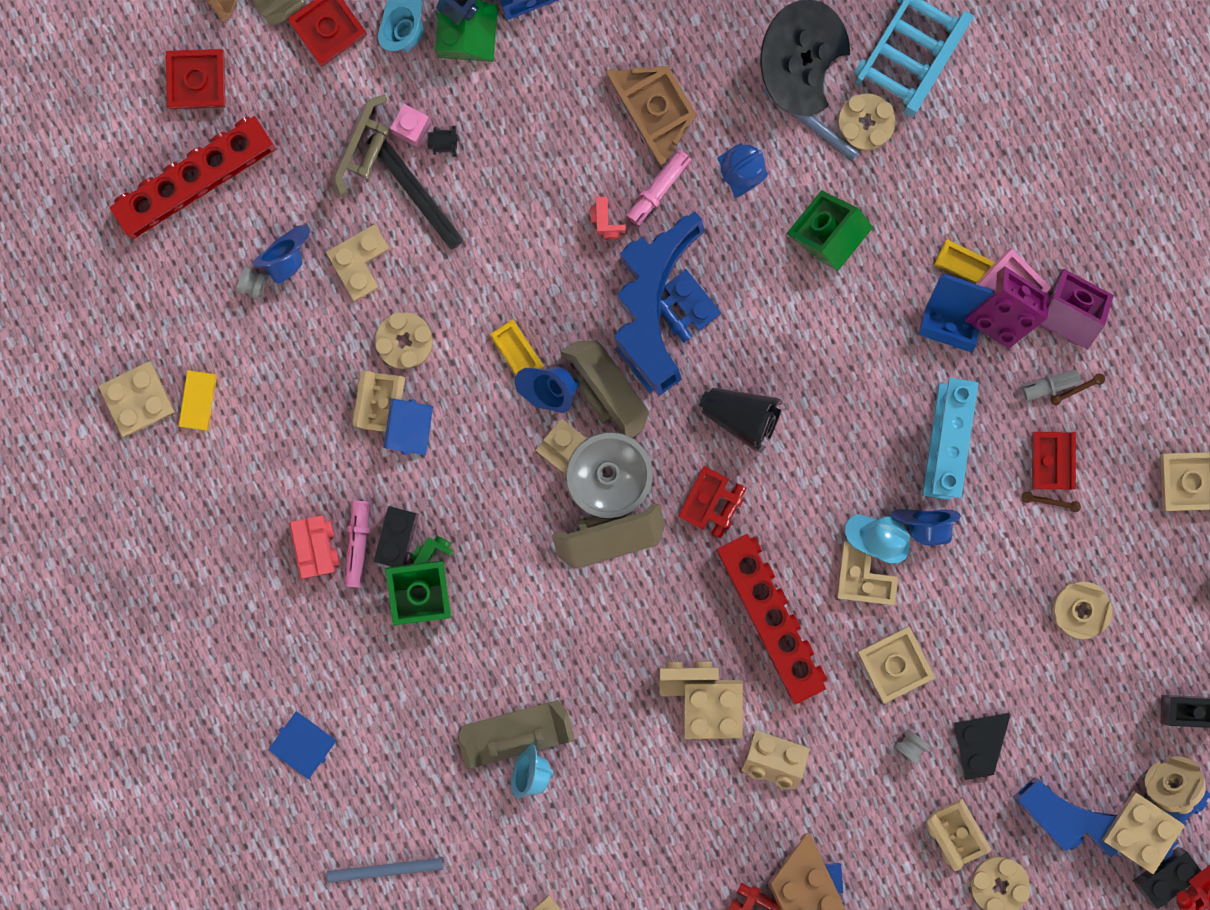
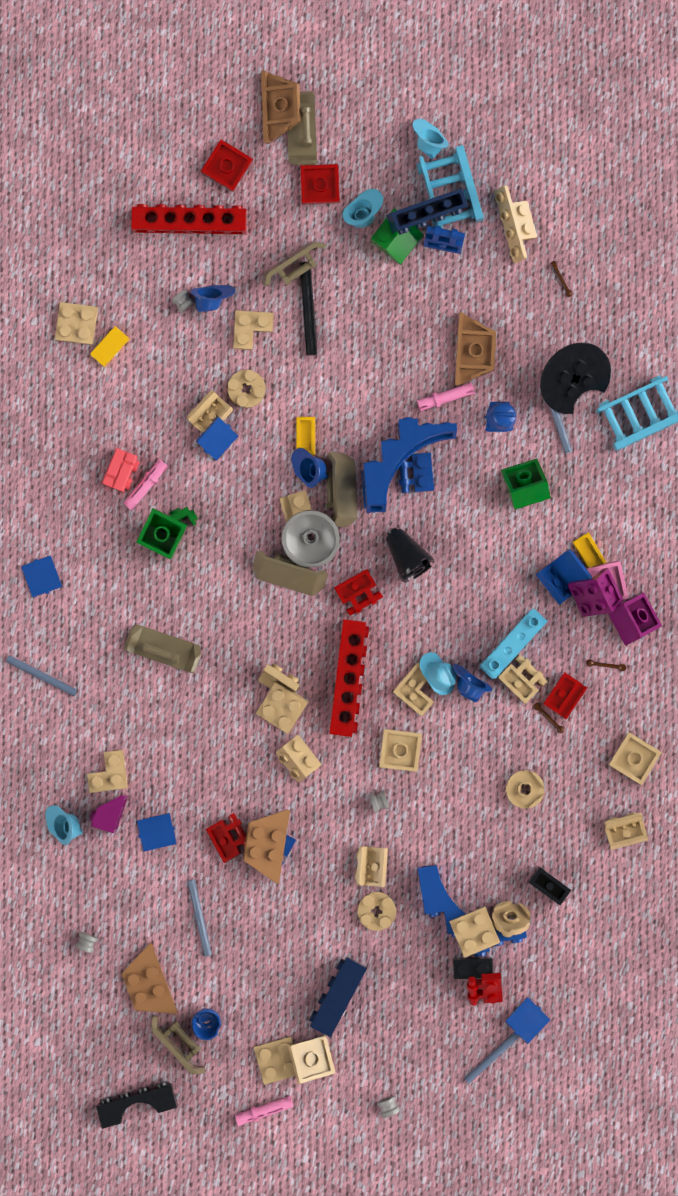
camera: 35 degrees right, 0 degrees up
black brick [373,506,419,567] -> none
bright pink brick [390,104,432,148] -> none
black brick [428,125,457,157] -> none
medium azure piece [511,744,554,799] -> none
coral bracket [591,197,626,240] -> none
tan plate [838,93,895,151] -> none
black wing [953,713,1010,780] -> none
light grey axle [1022,370,1081,402] -> none
none -> tan plate [497,654,547,704]

